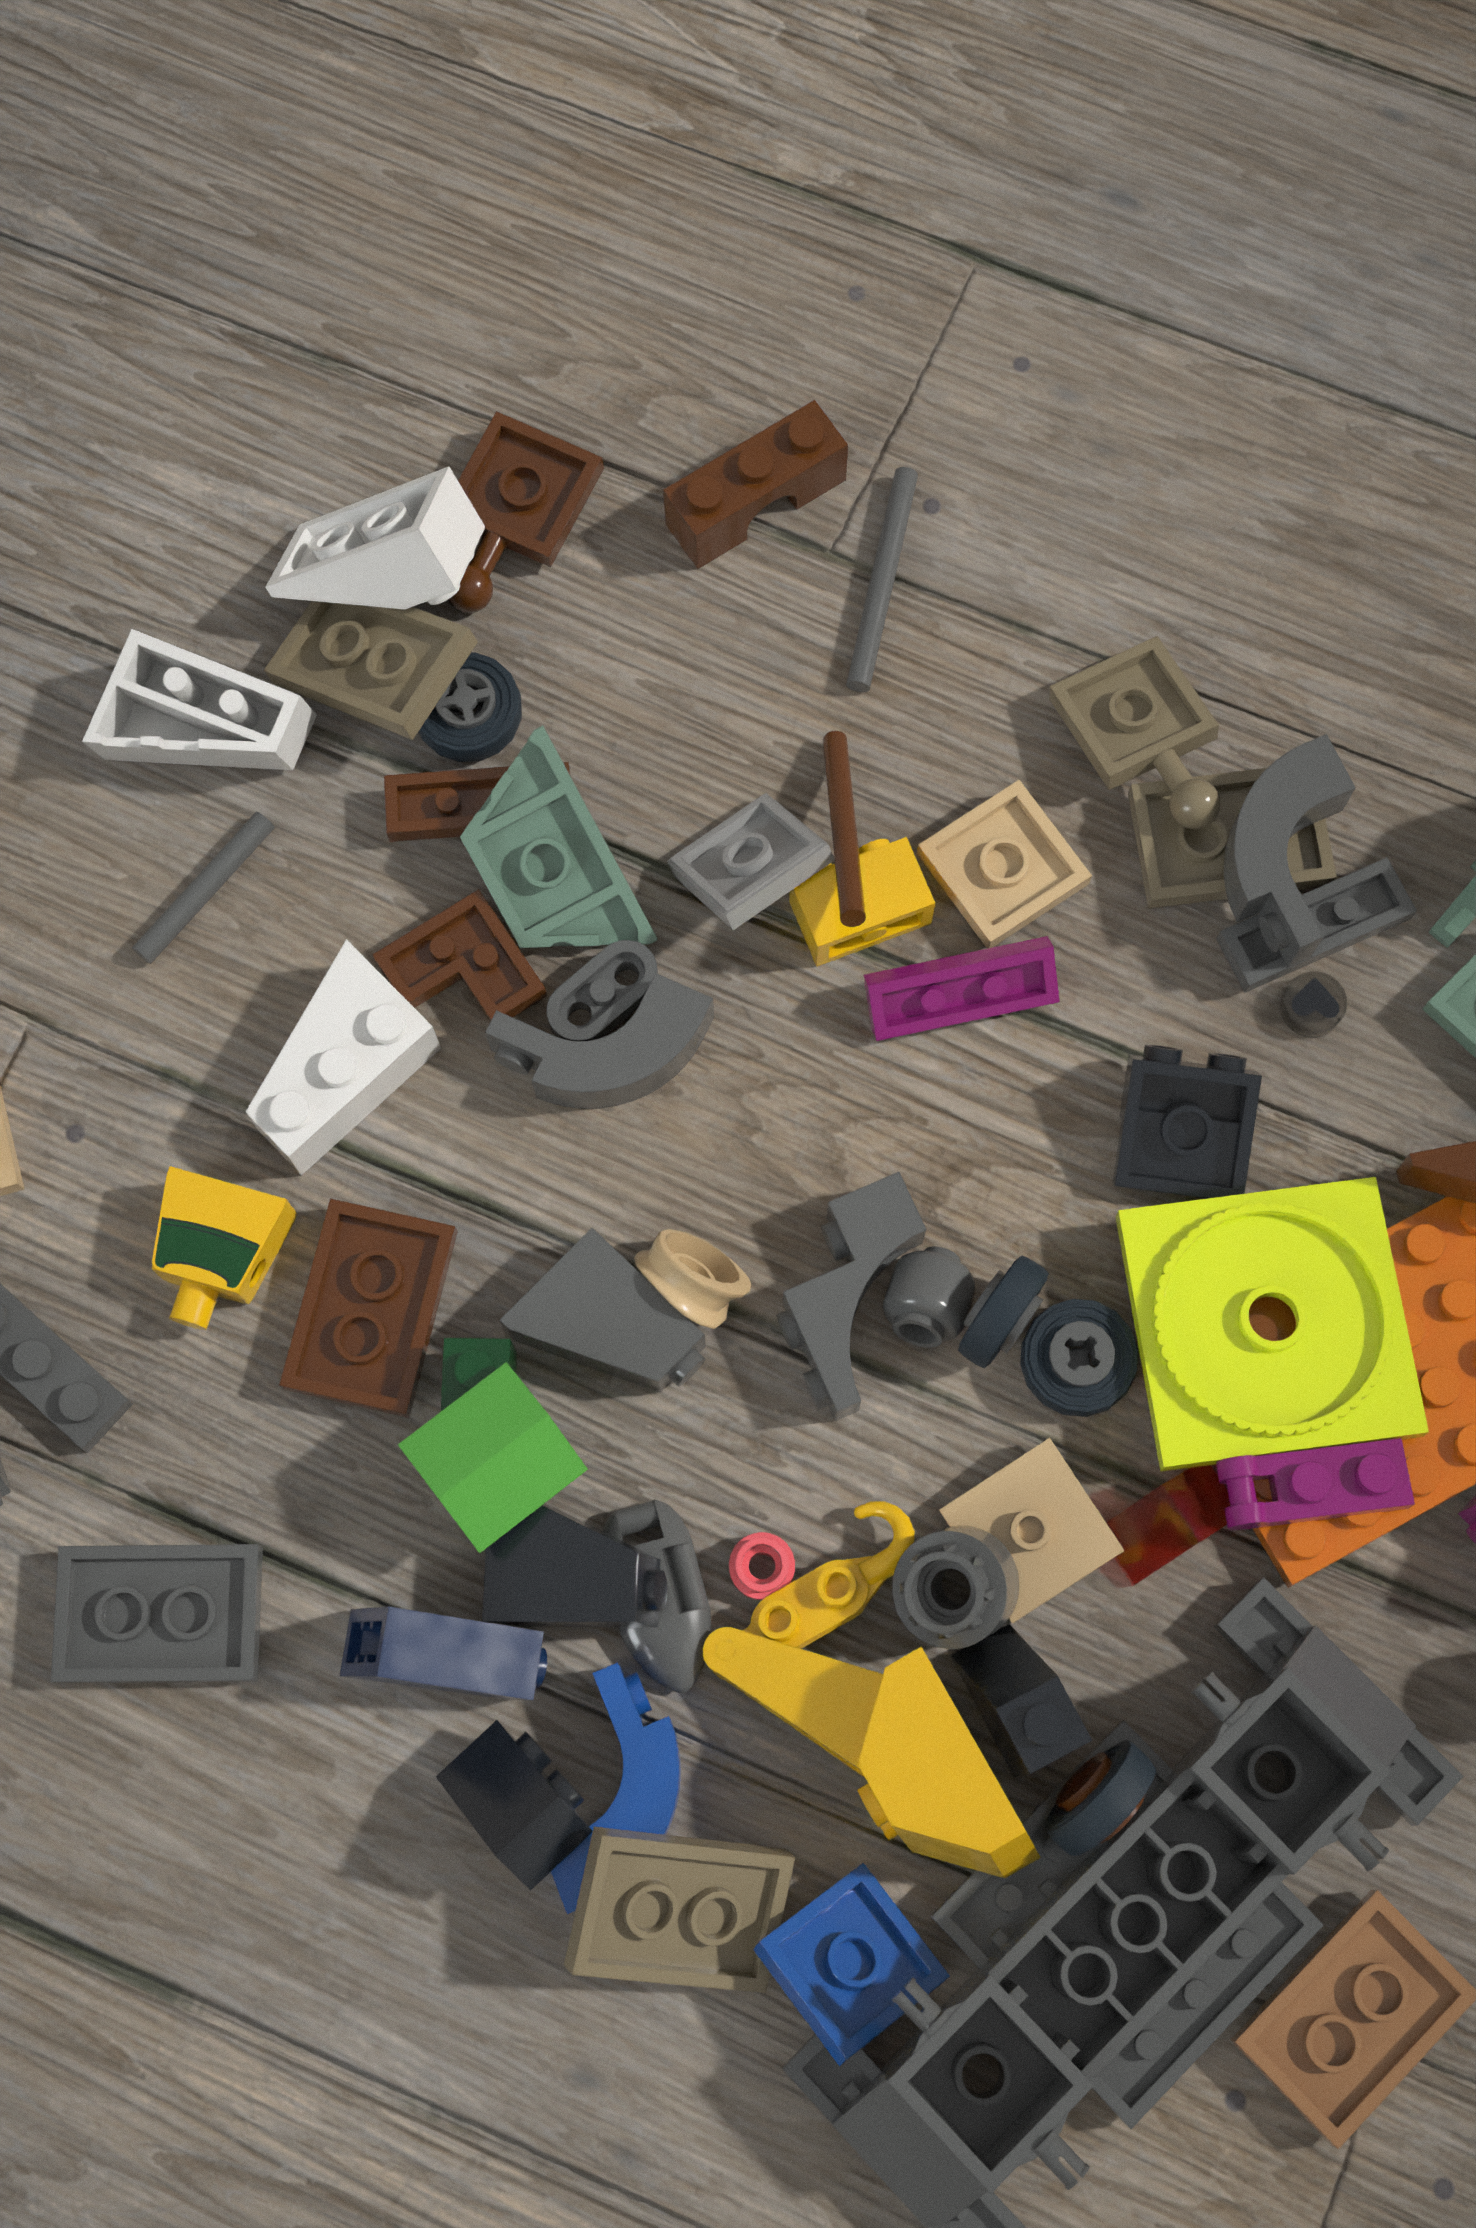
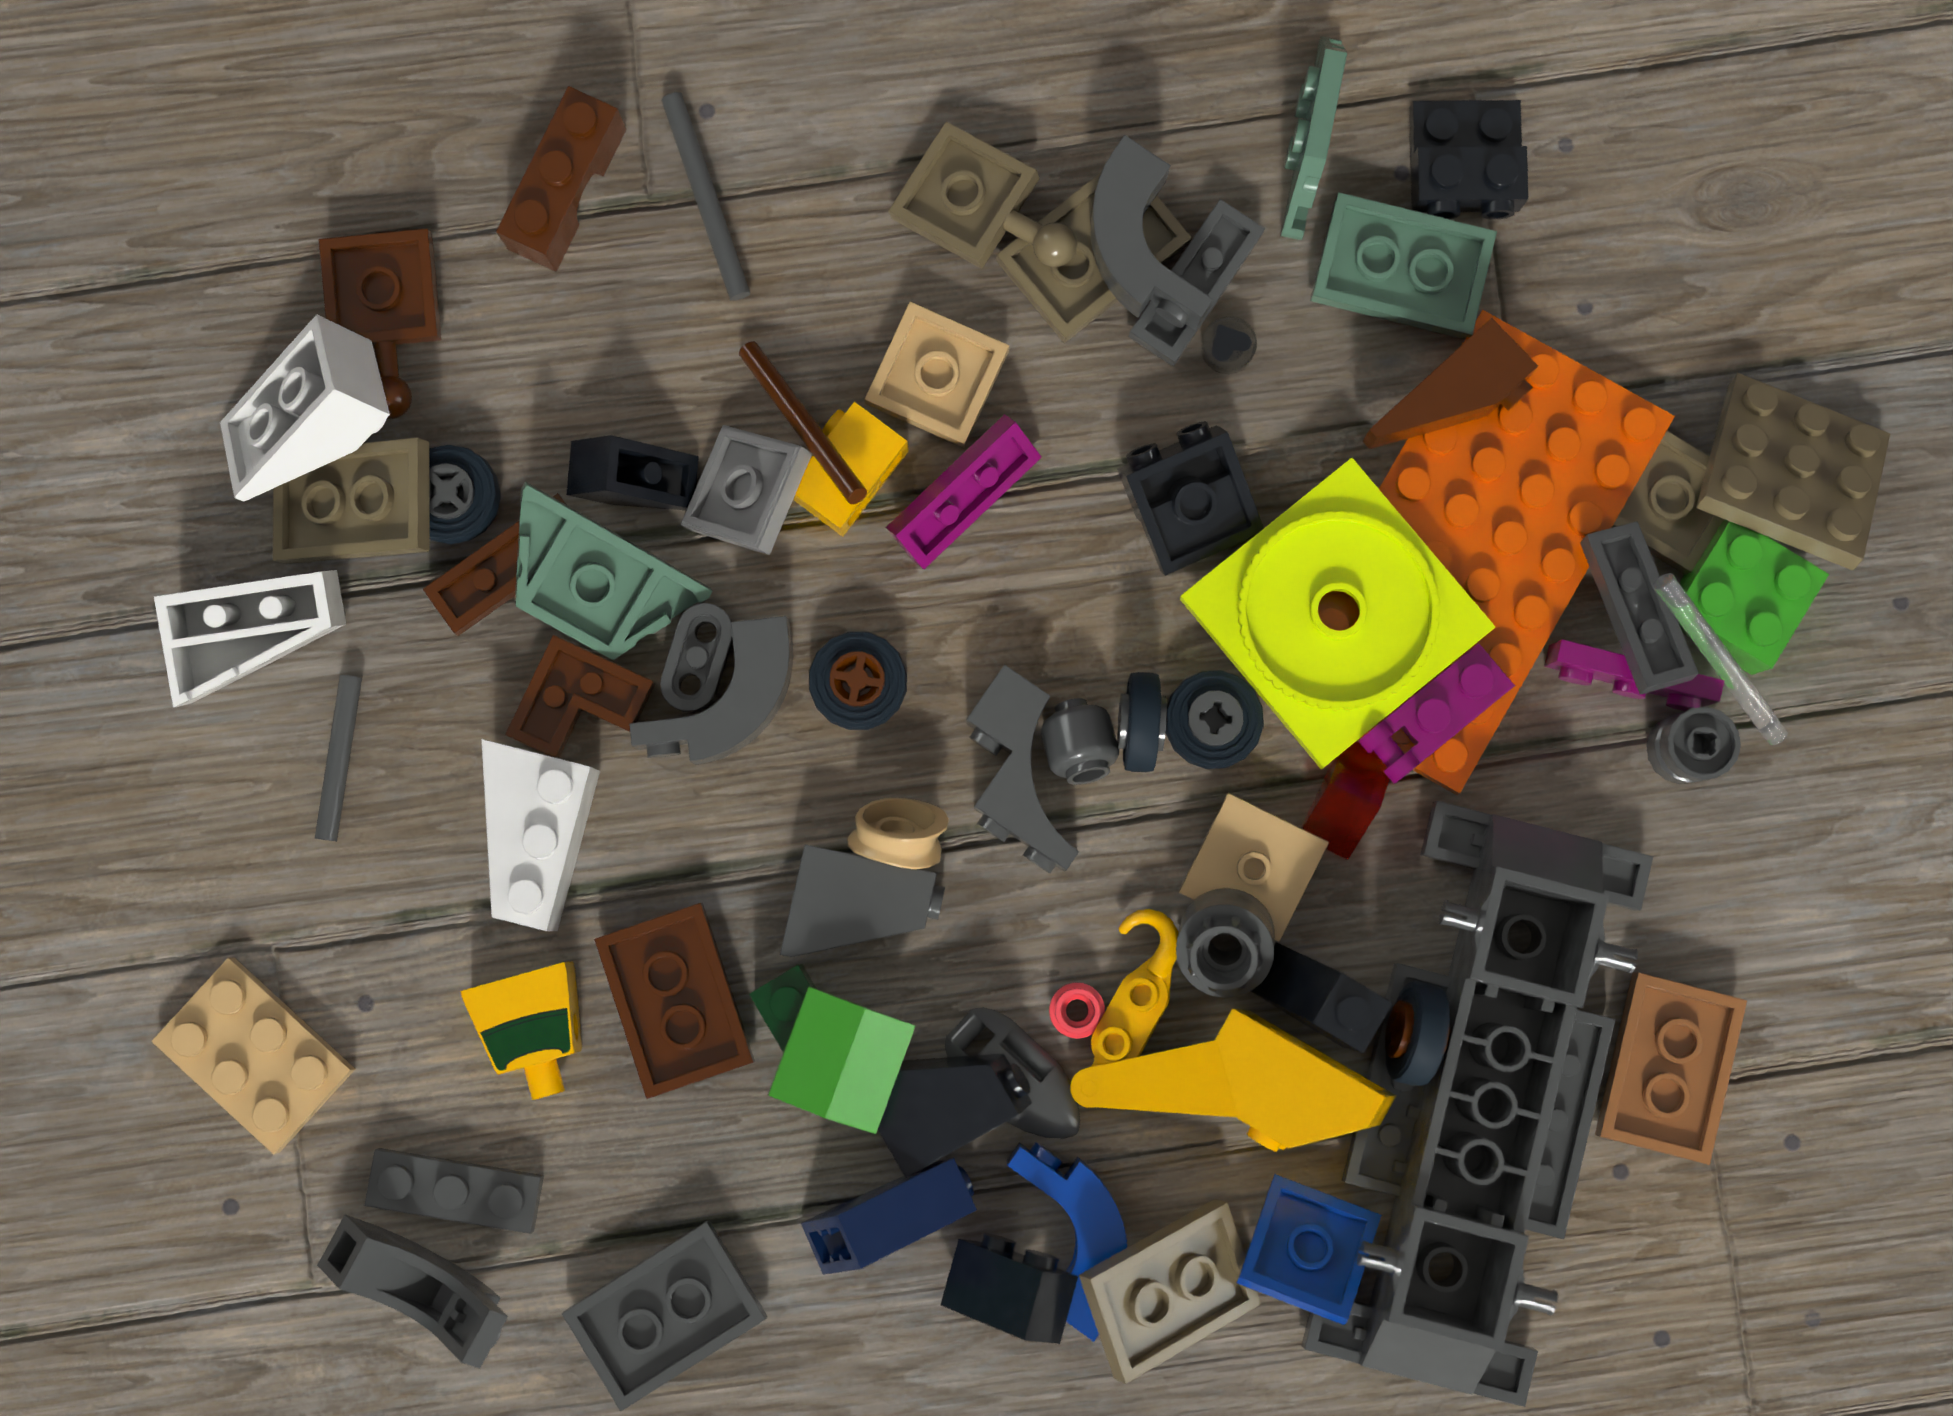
camera: 35 degrees left, 10 degrees up
none -> black slope [566,435,699,510]
none -> black wheel [809,632,907,730]

